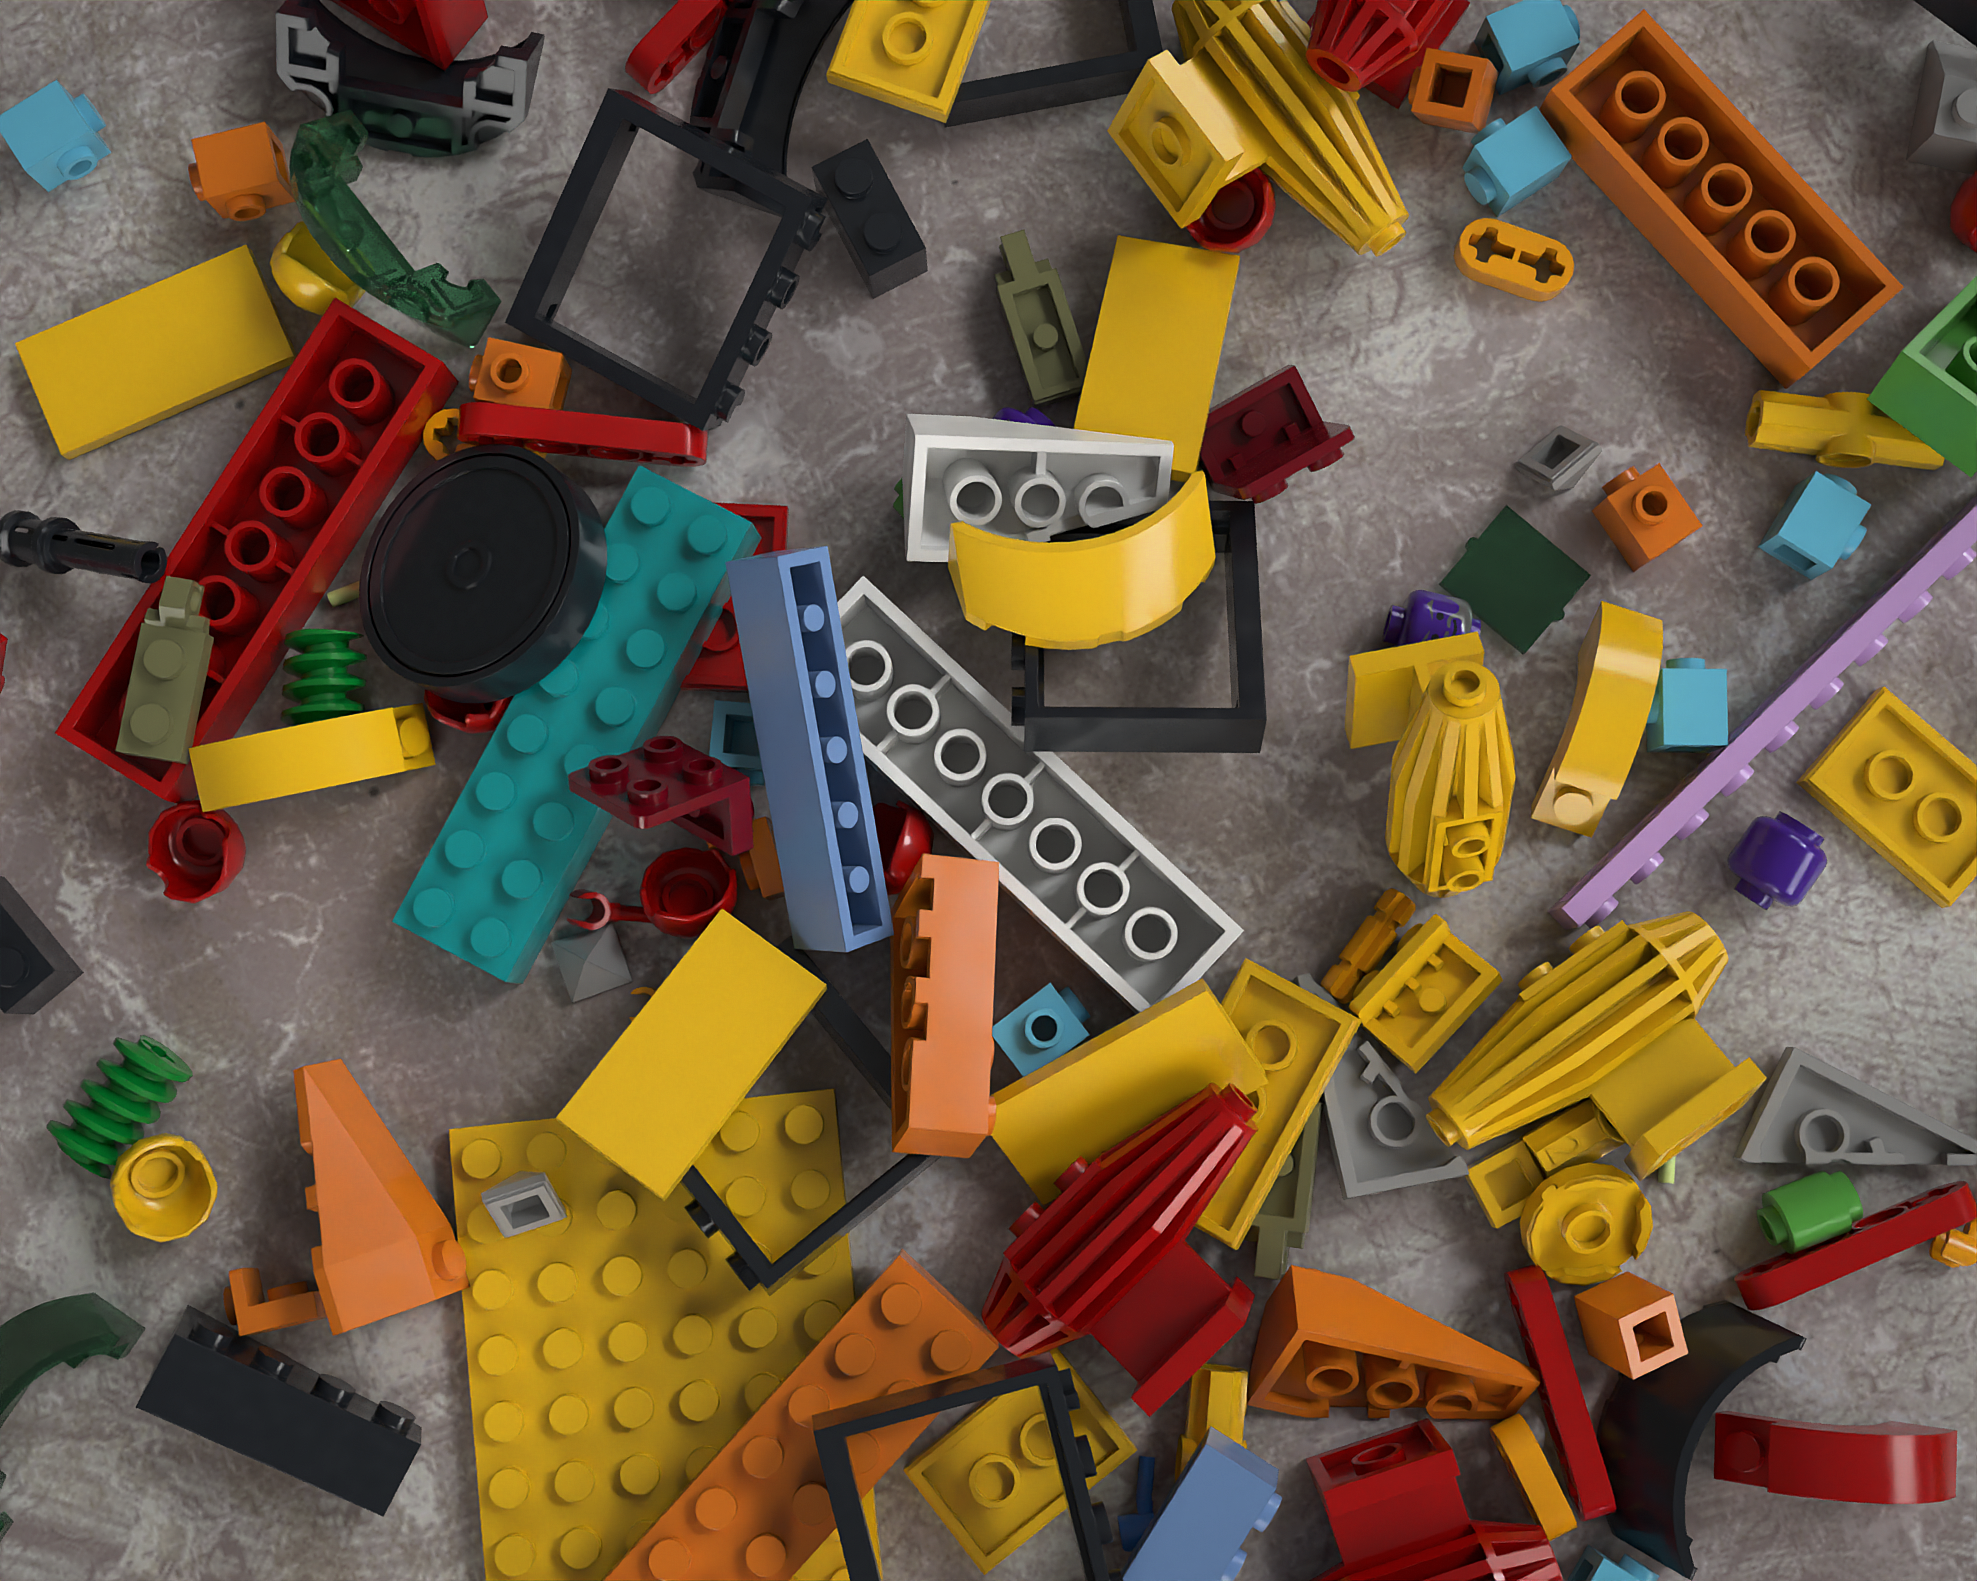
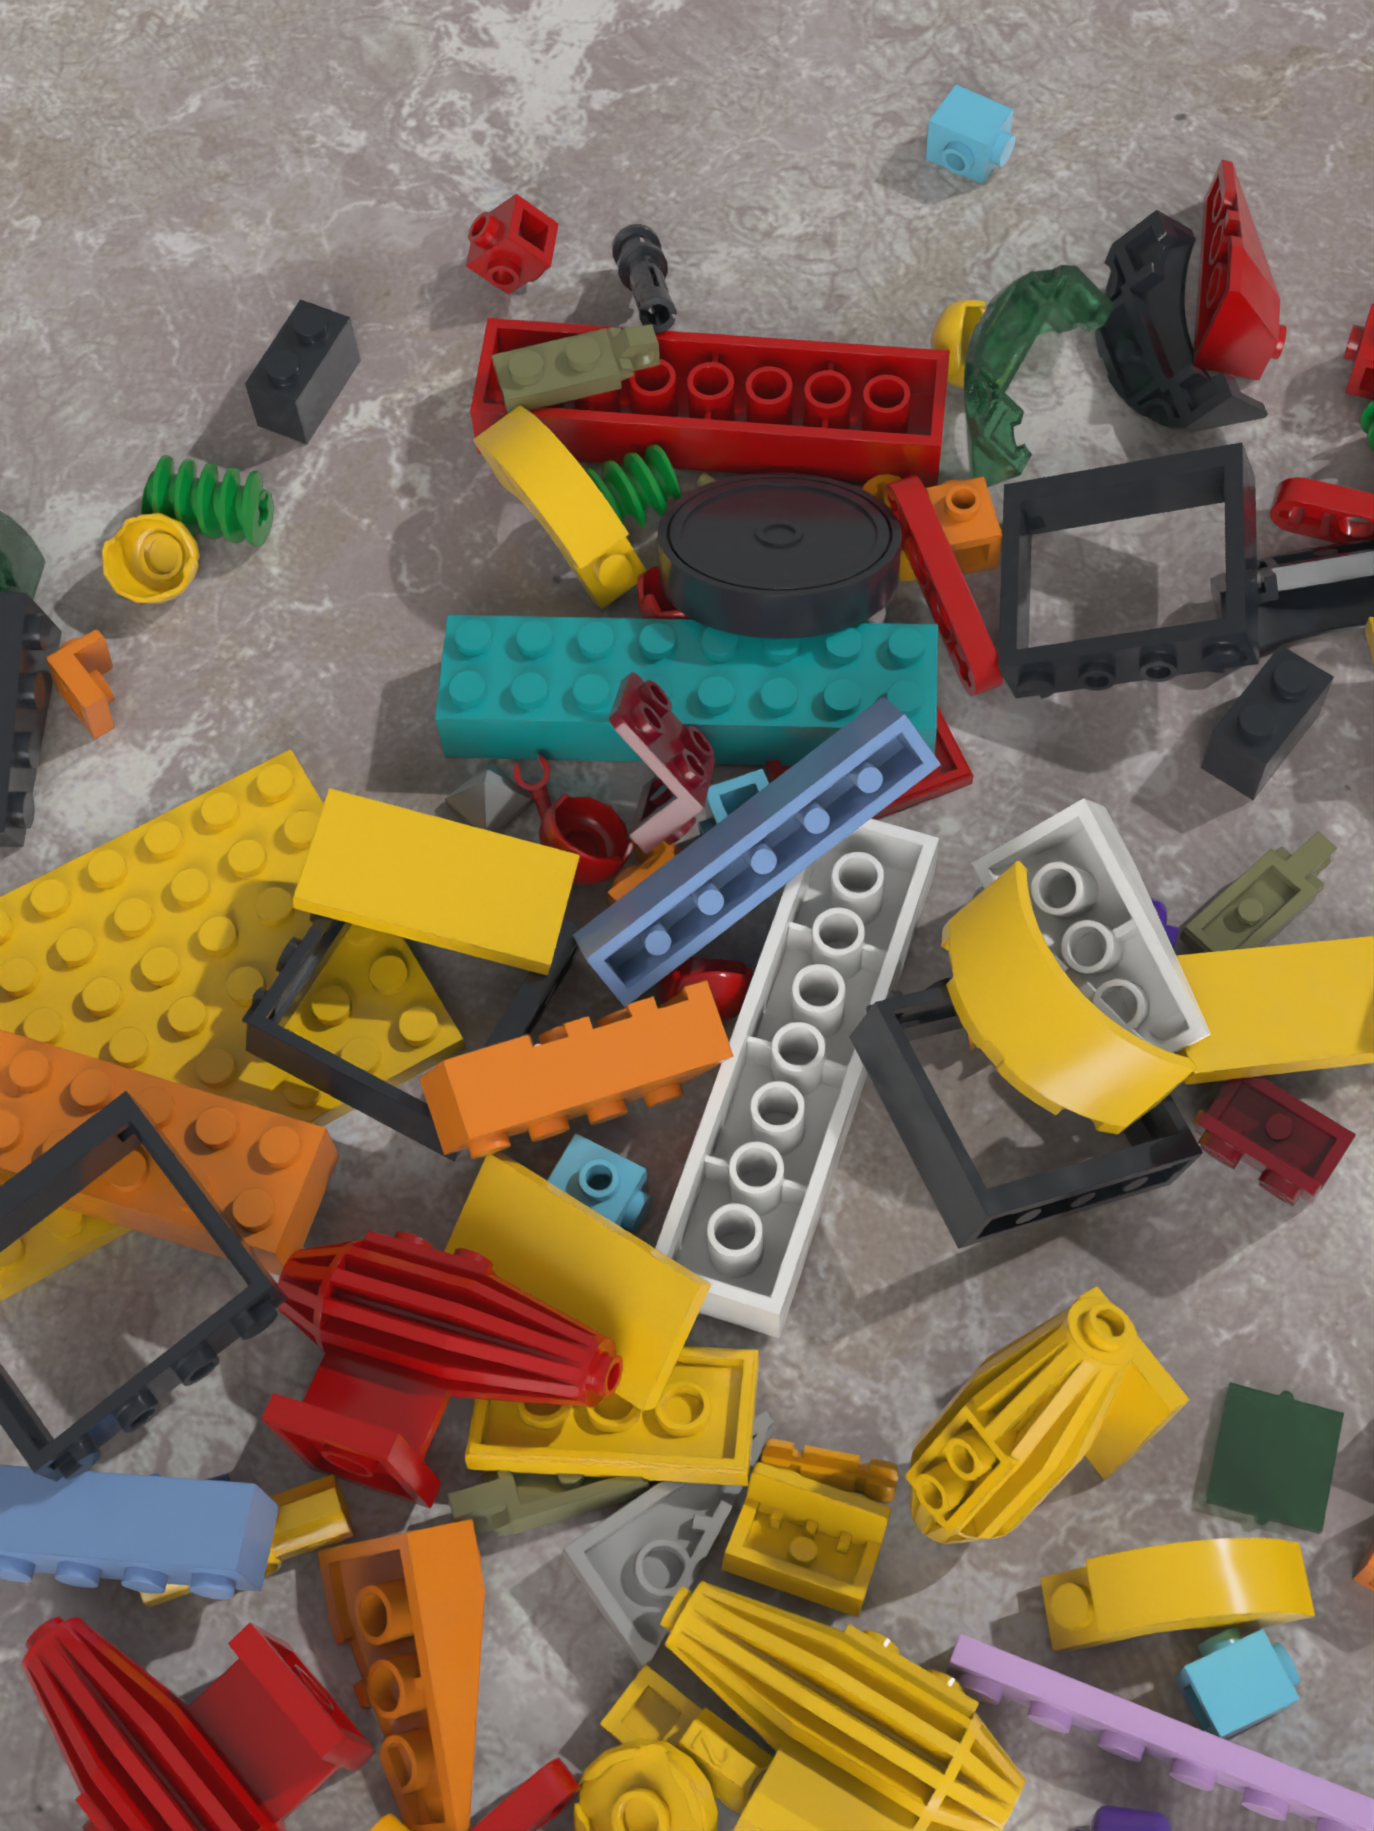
camera: 70 degrees right, 20 degrees down
yellow tile [15,244,297,460] -> none
red hair [146,800,246,904] -> none
orange brick [188,121,296,221] -> none
orange wedge [293,1059,470,1336] -> none
light grey slope [481,1171,567,1238] -> none
yellow tile [903,1347,1137,1575] -> none
dark purple head [1382,590,1481,647] -> none

